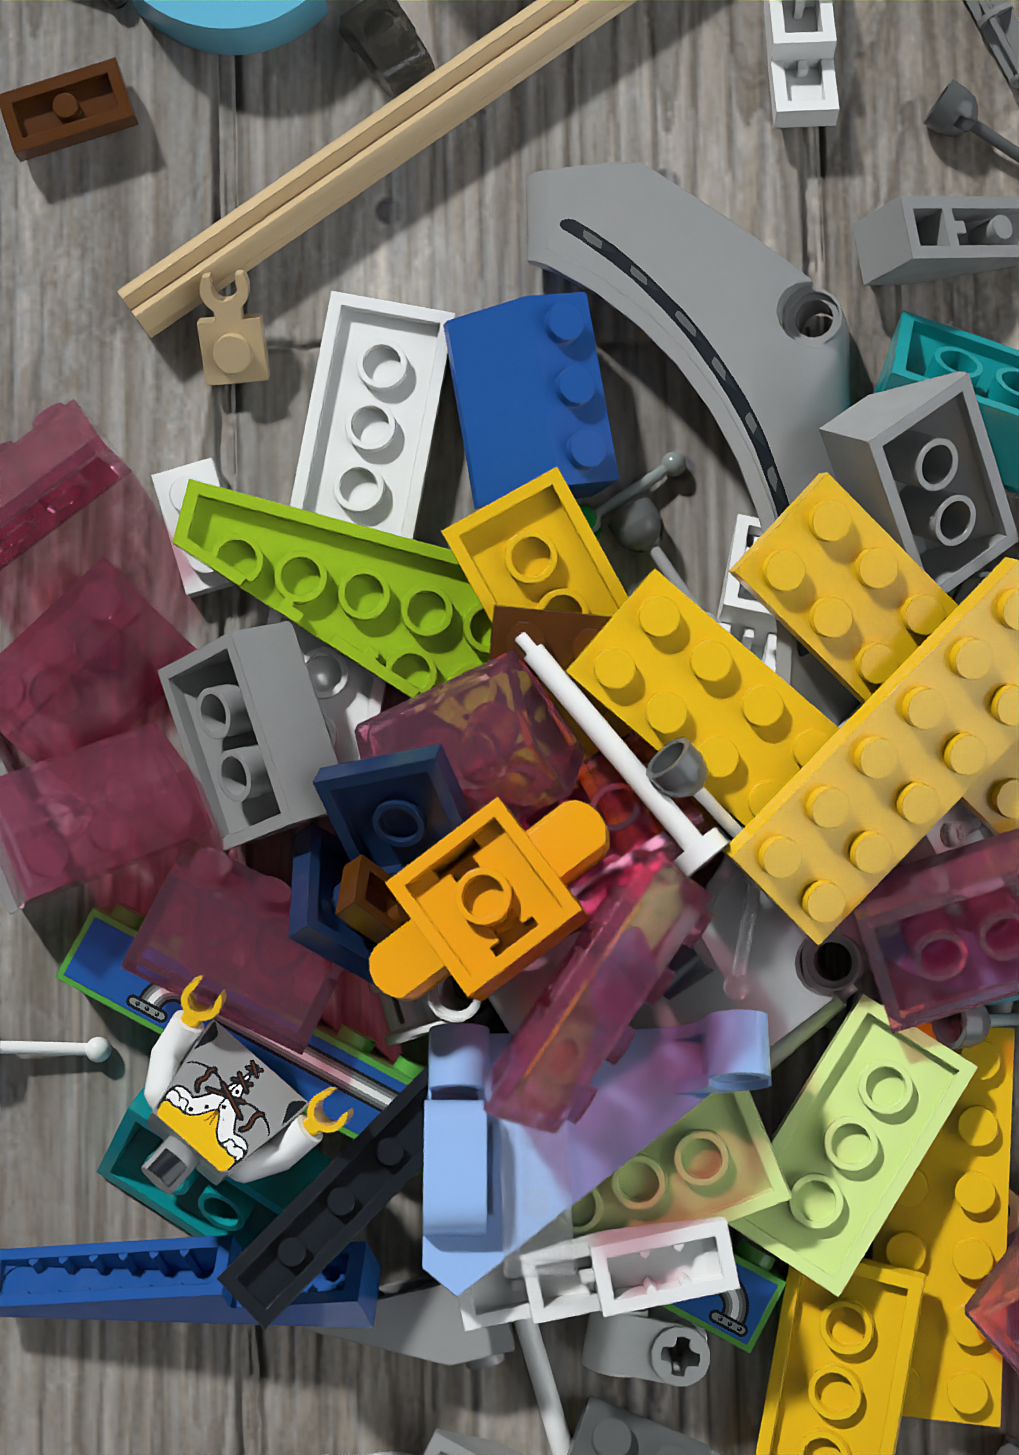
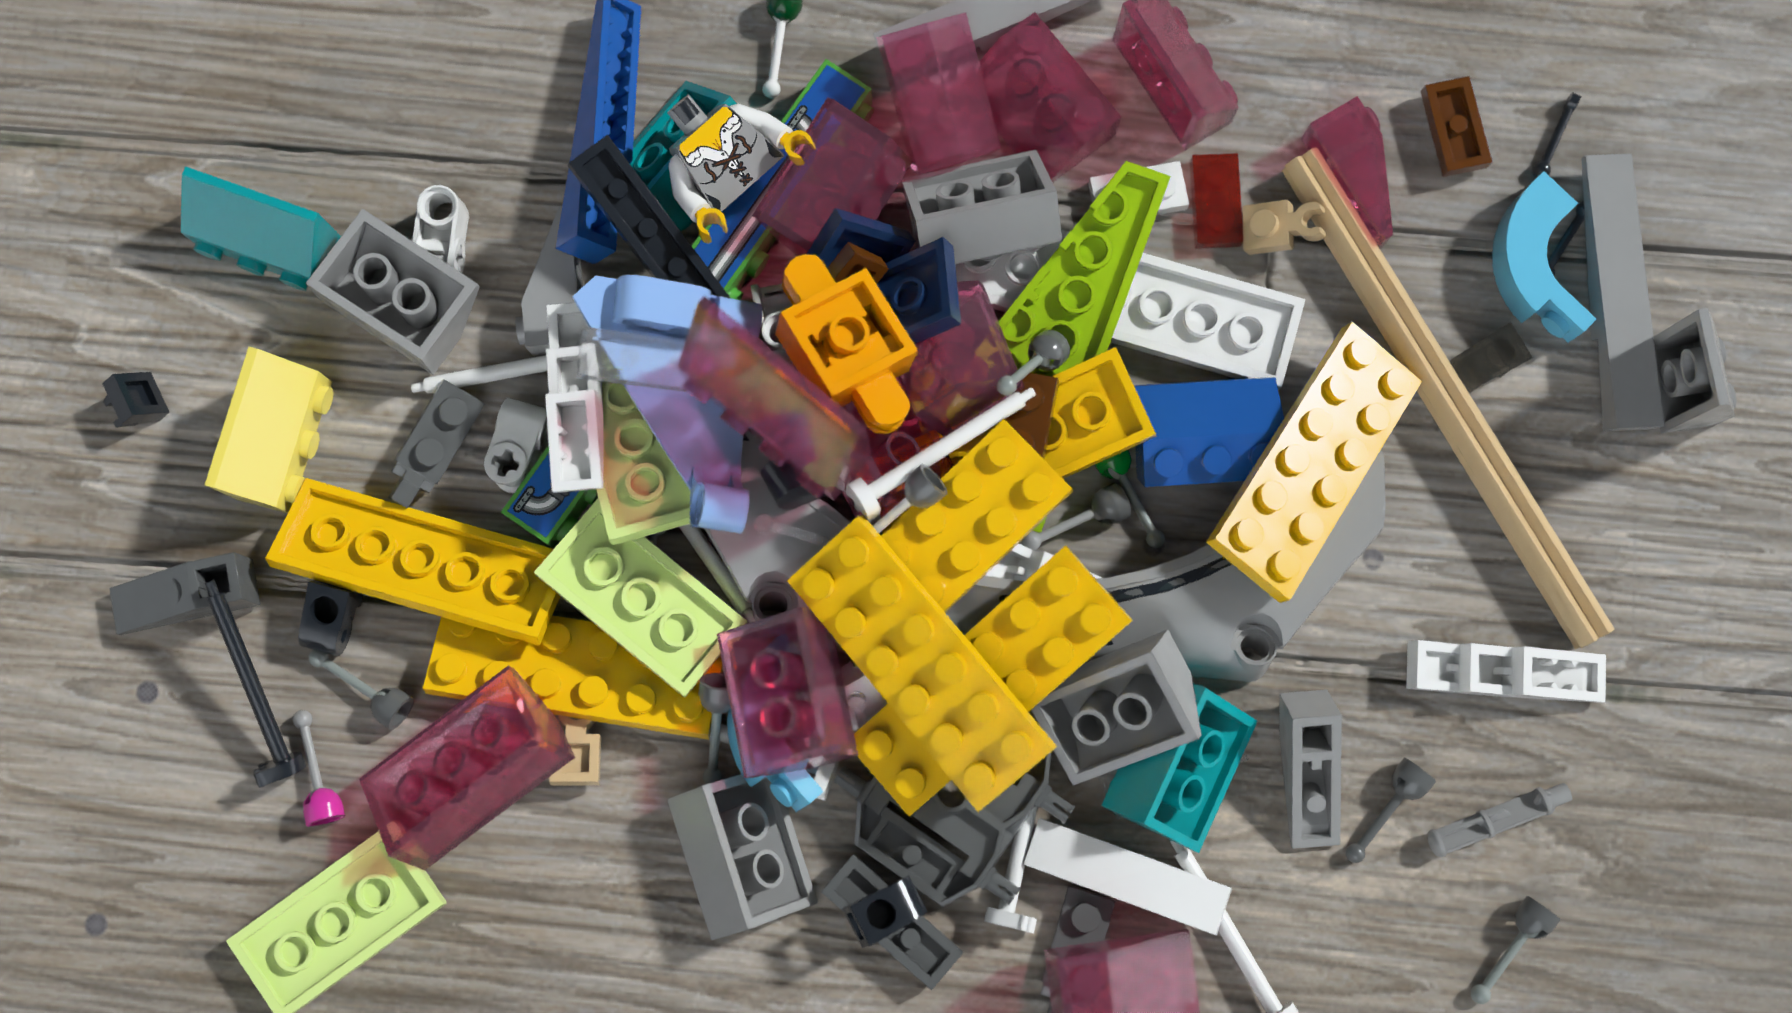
camera: 95 degrees right, 5 degrees down
none -> dark grey hinge [997,330,1070,395]
none -> clear red plate [1190,153,1244,249]
none -> plate [1206,322,1422,603]
none -> clear pink slope [1301,96,1393,249]

